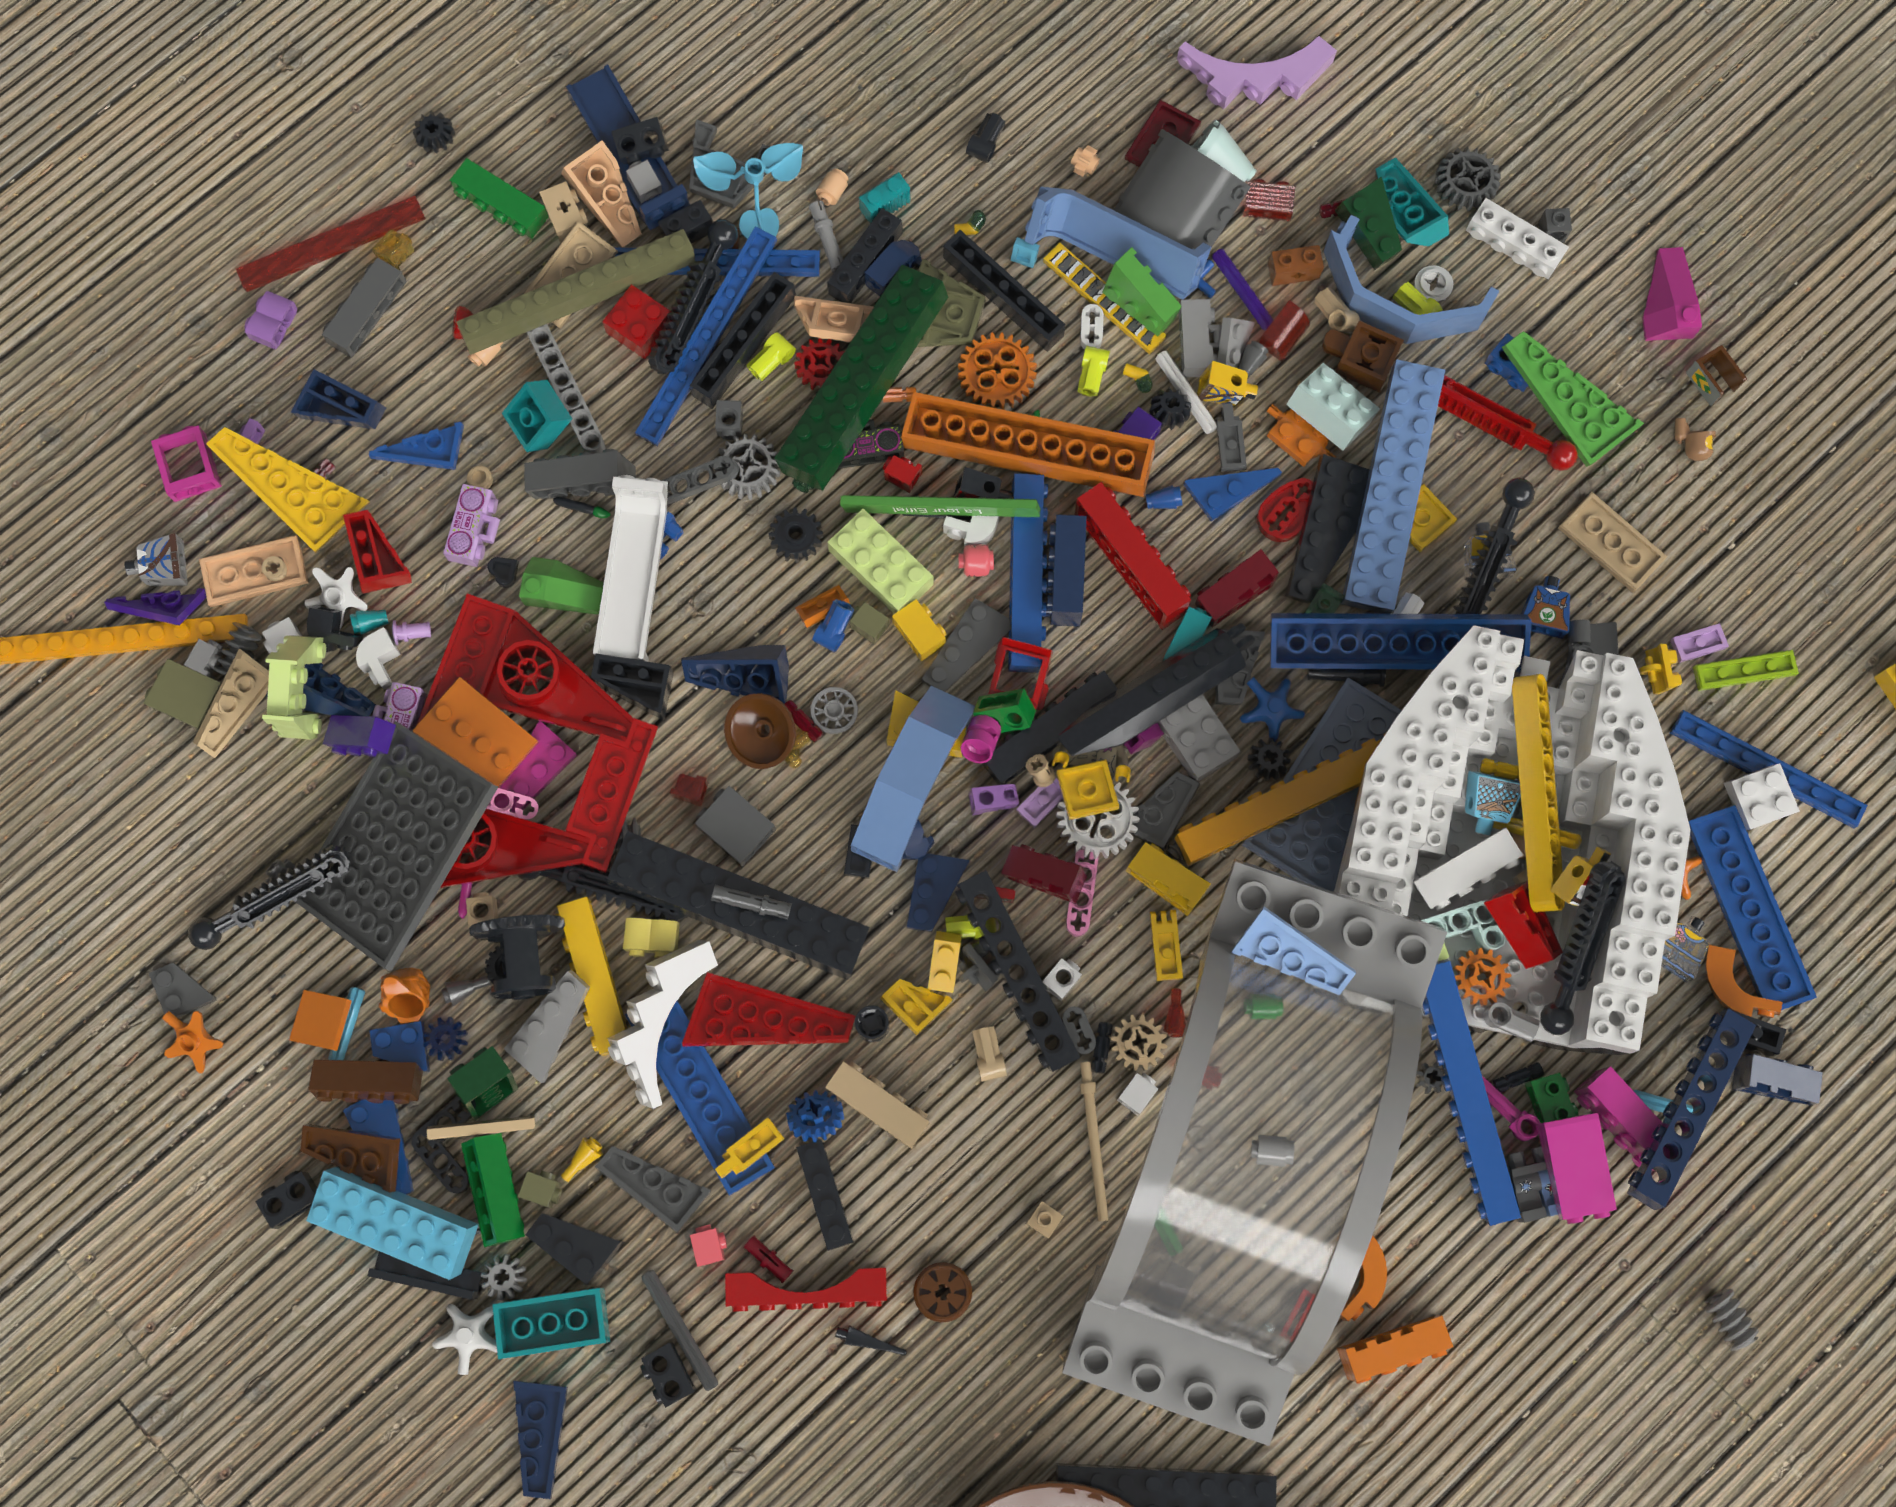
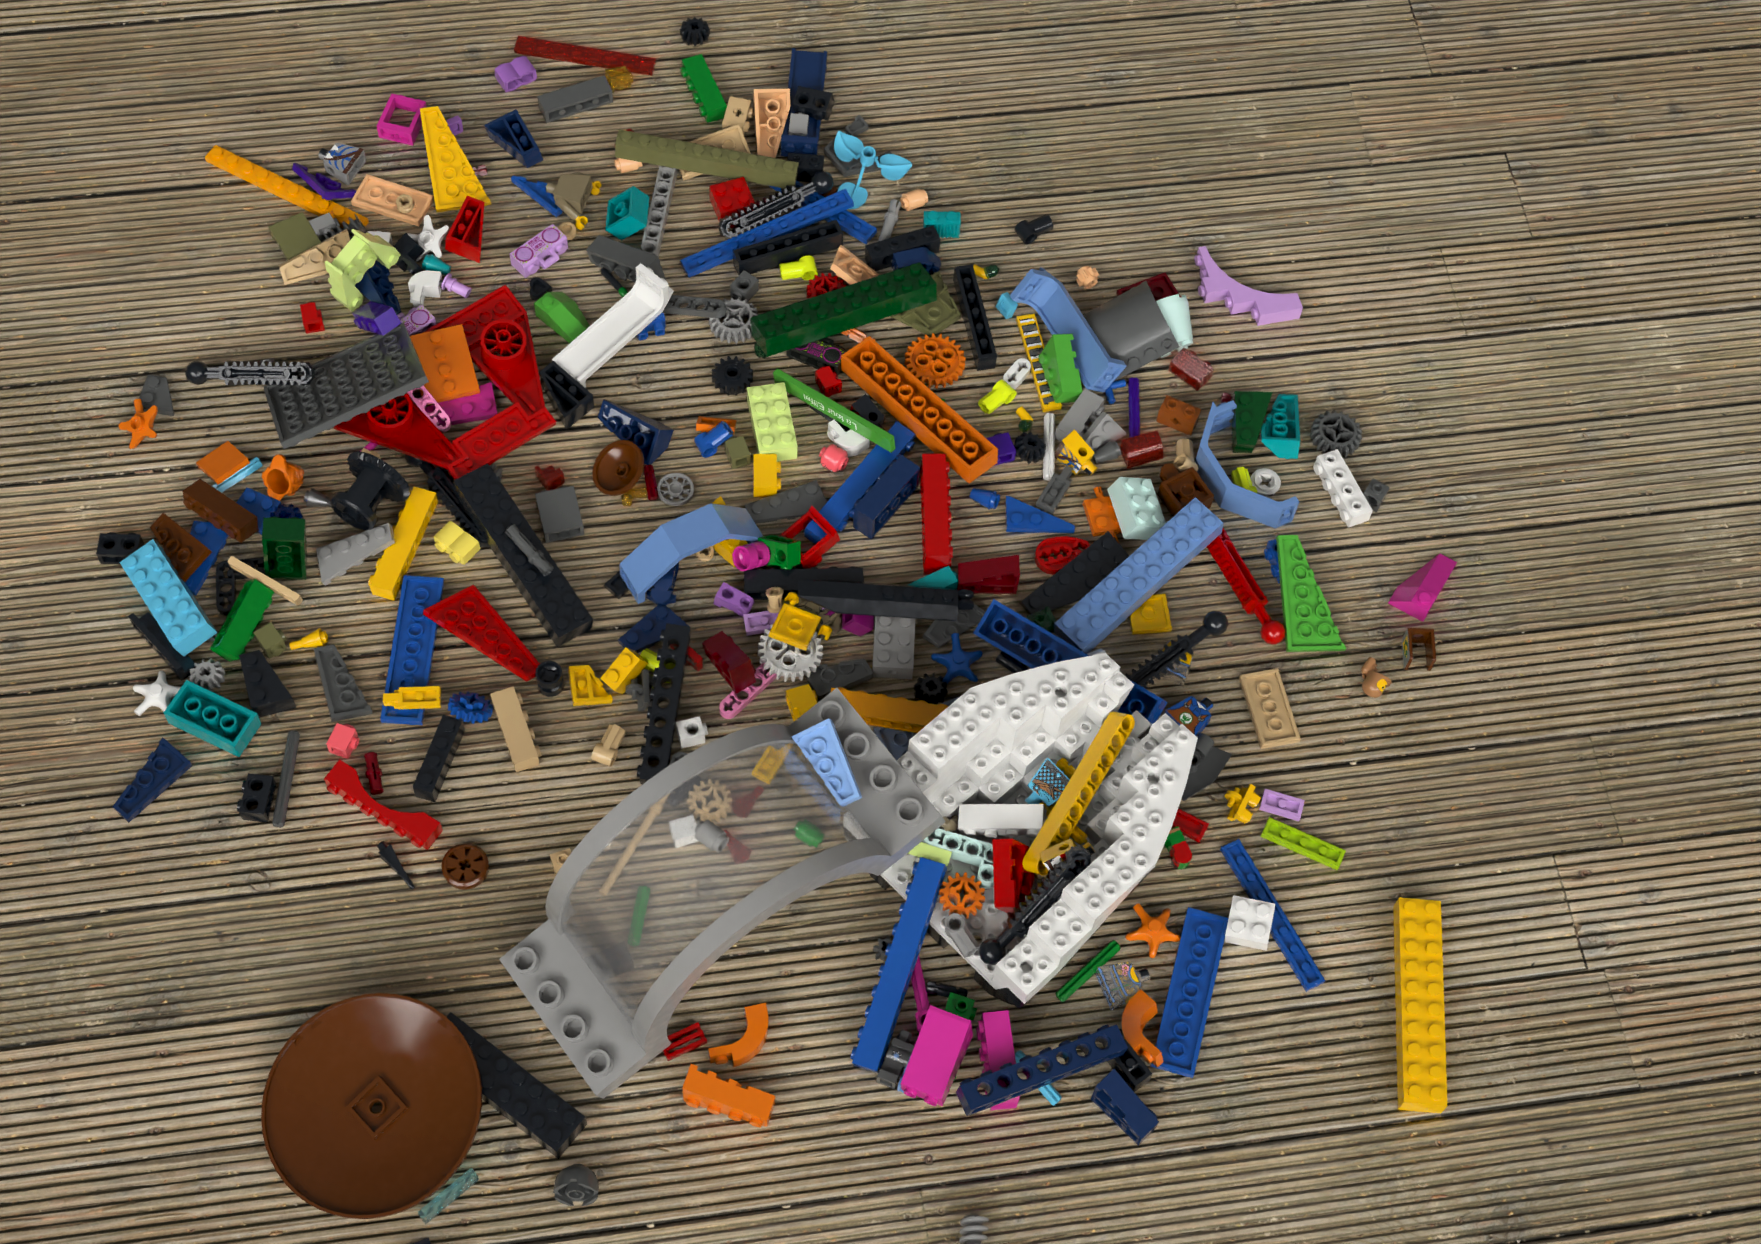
camera: 30 degrees right, 15 degrees down
white arch [607,940,718,1109] -> none
none -> red brick [300,302,325,334]
none -> dark tan torso [546,172,601,230]
none -> dark tan arm [940,815,959,832]

